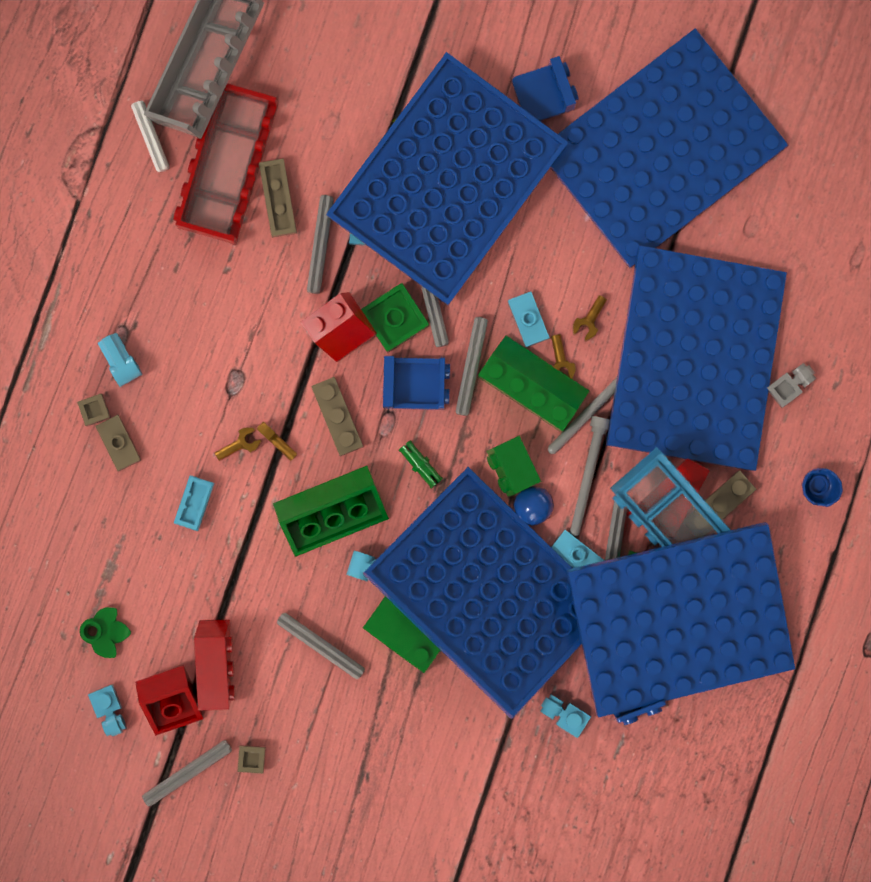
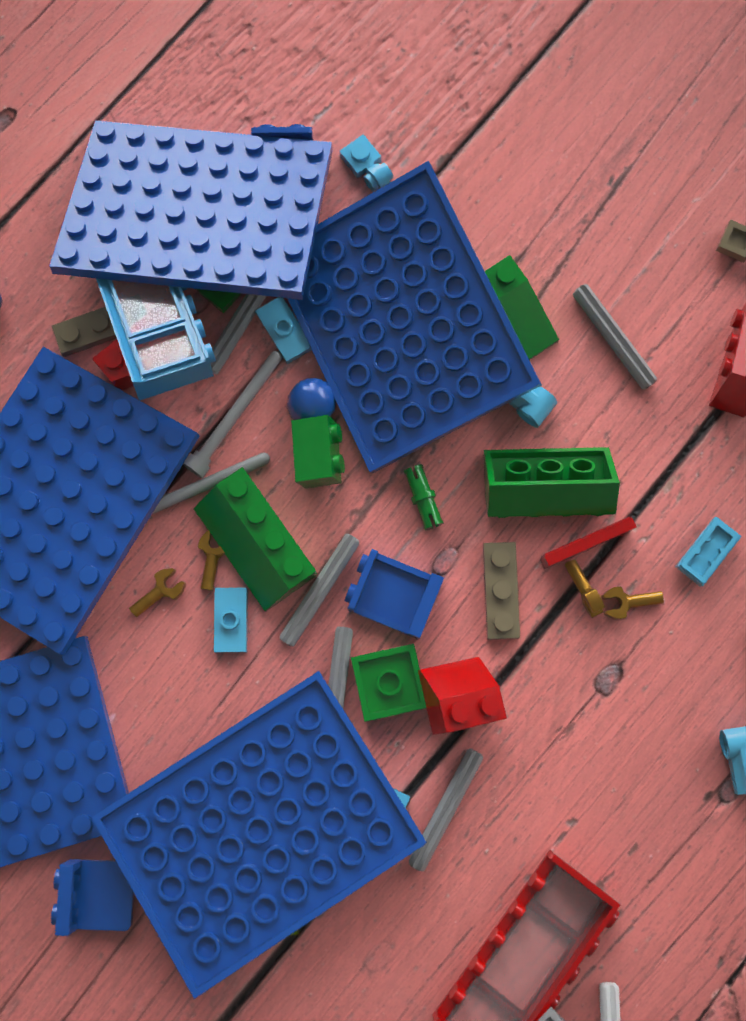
camera: 160 degrees left, 5 degrees down
dark tan plate [259,159,297,238] -> none
none -> red tile [540,516,637,569]

